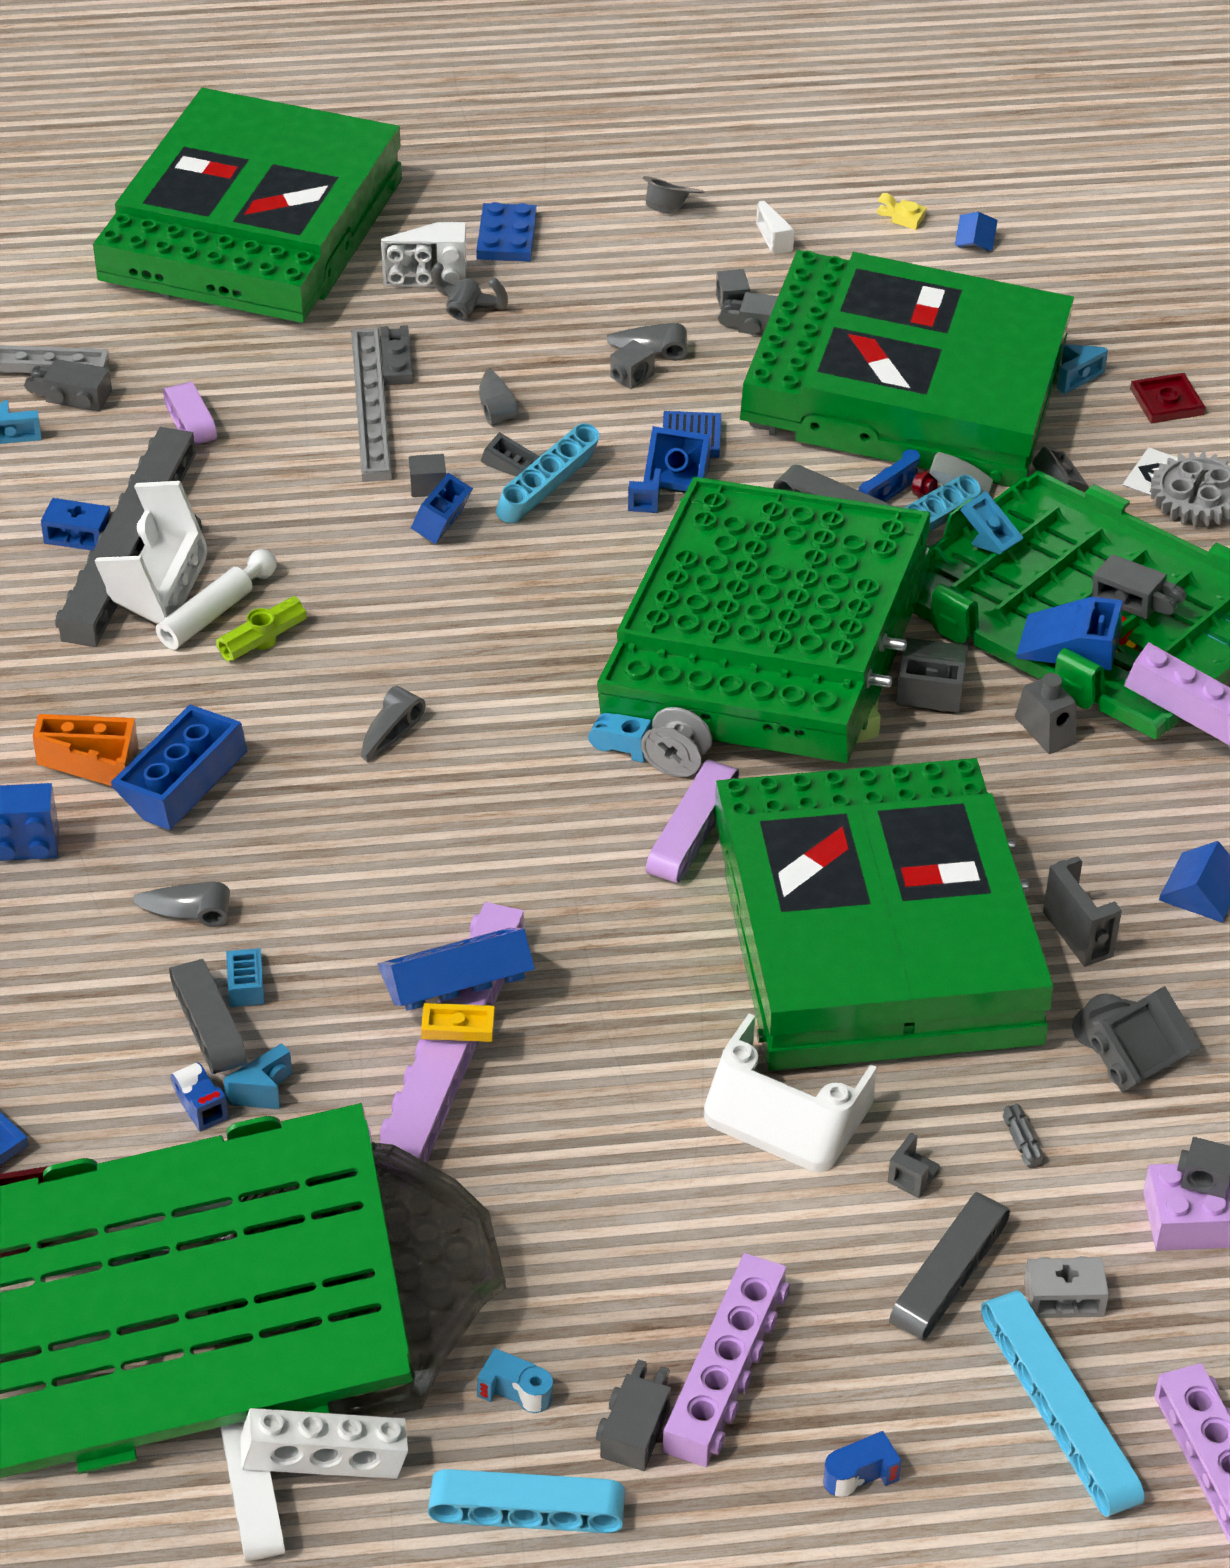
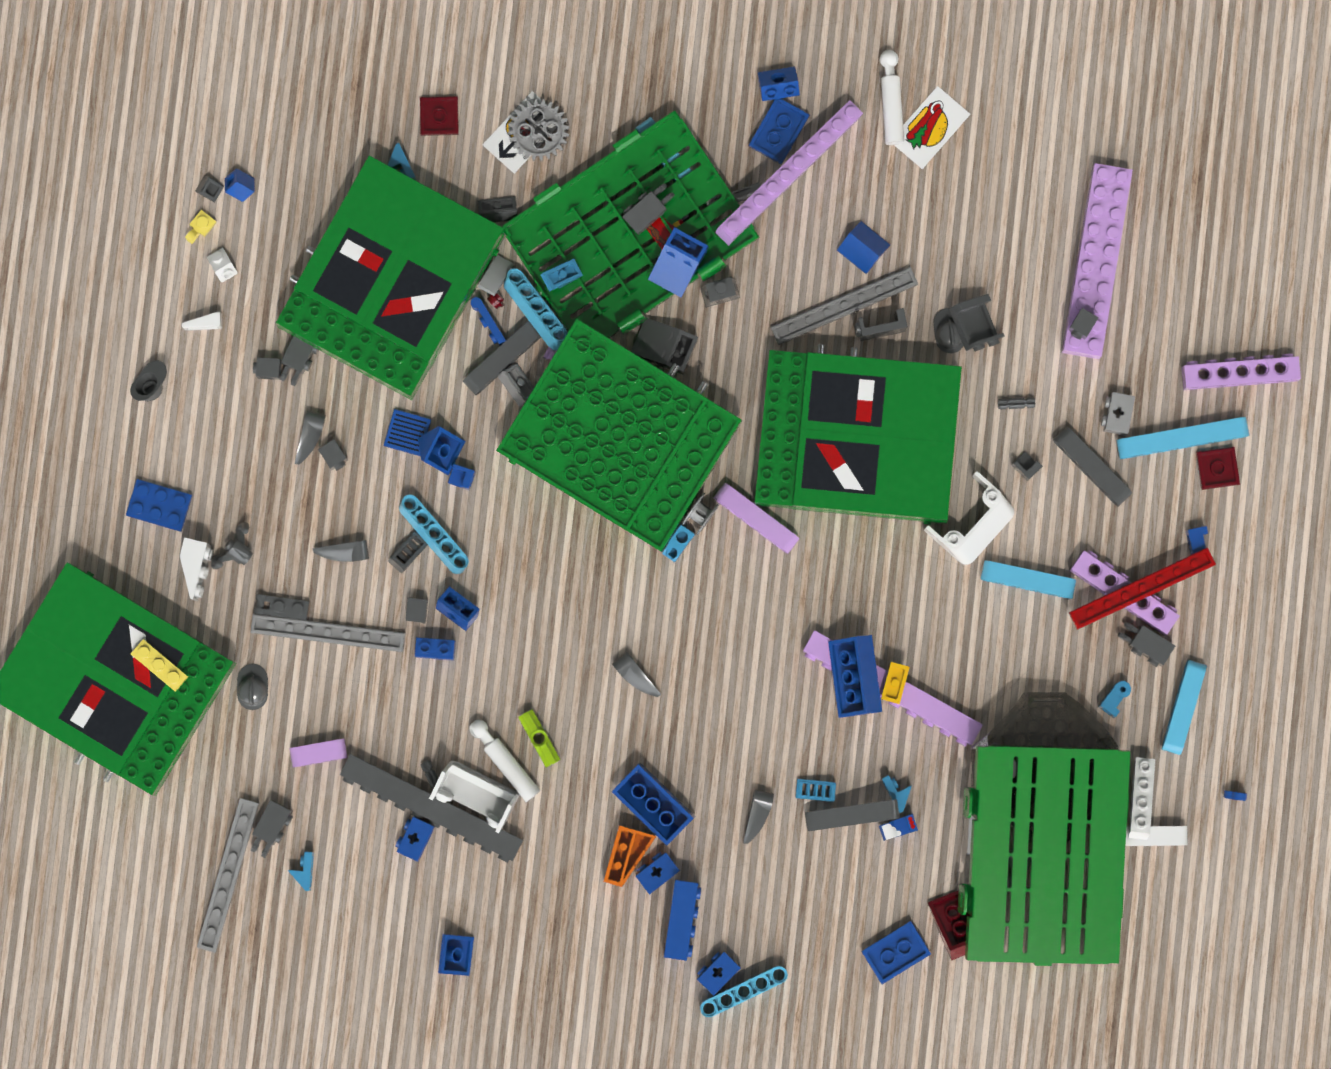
camera: 75 degrees left, 40 degrees up
none -> light yellow plate [131,639,188,692]
none -> dark grey slope [195,176,224,203]
none -> white bracket [207,248,238,282]
none -> dark grey piece [237,664,268,710]
none -> blue brick [415,637,456,661]
none -> blue brick [636,852,680,895]
none -> light grey tile [771,267,918,345]
none -> medium azure beam [981,560,1076,599]
none -> red tile [1069,547,1216,630]
none -> dark red tile [1196,447,1240,490]

